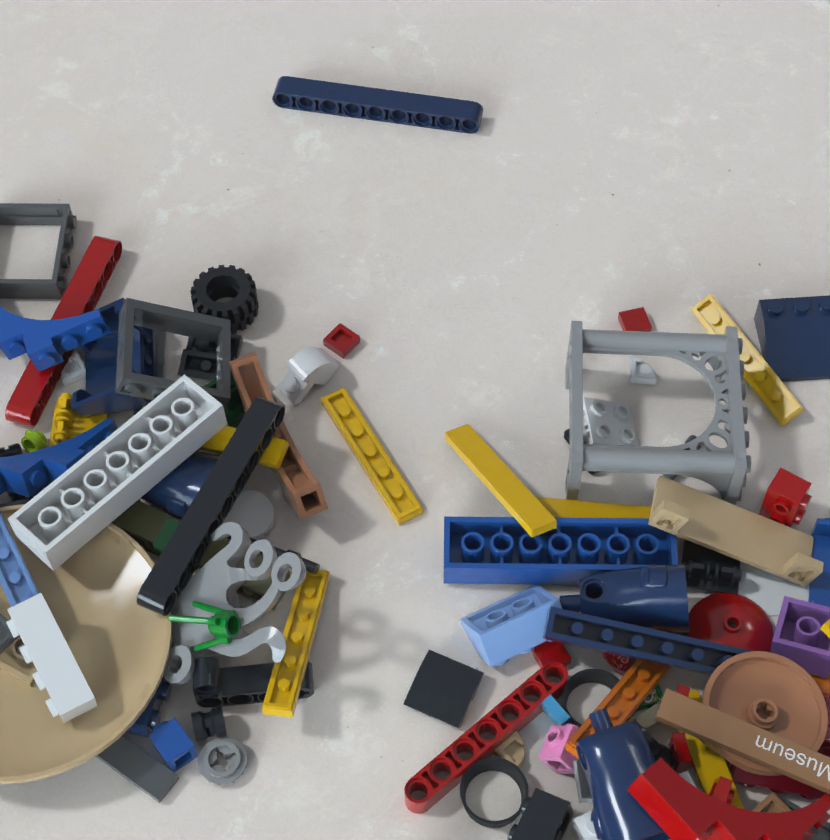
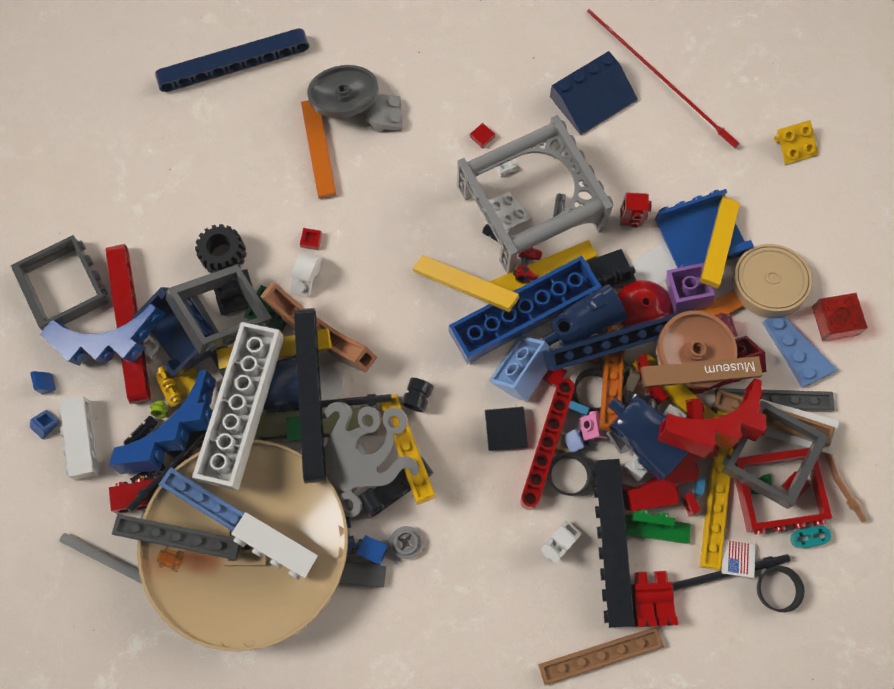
camera: 30 degrees left, 15 degrees up
green plant [167,601,241,651] -> none
black wheel [191,706,227,743] -> none
yellow tile [320,387,423,525] -> none
tan bracket [648,476,824,587] -> none
yellow tile [690,293,805,426] -> none
none -> orange tile [301,100,336,199]
none -> dark grey dish [307,65,379,118]
none -> light grey slope [364,94,403,133]
none -> black wheel [401,377,434,413]
none -> red piece [513,247,542,283]
none -> slope [564,429,590,452]

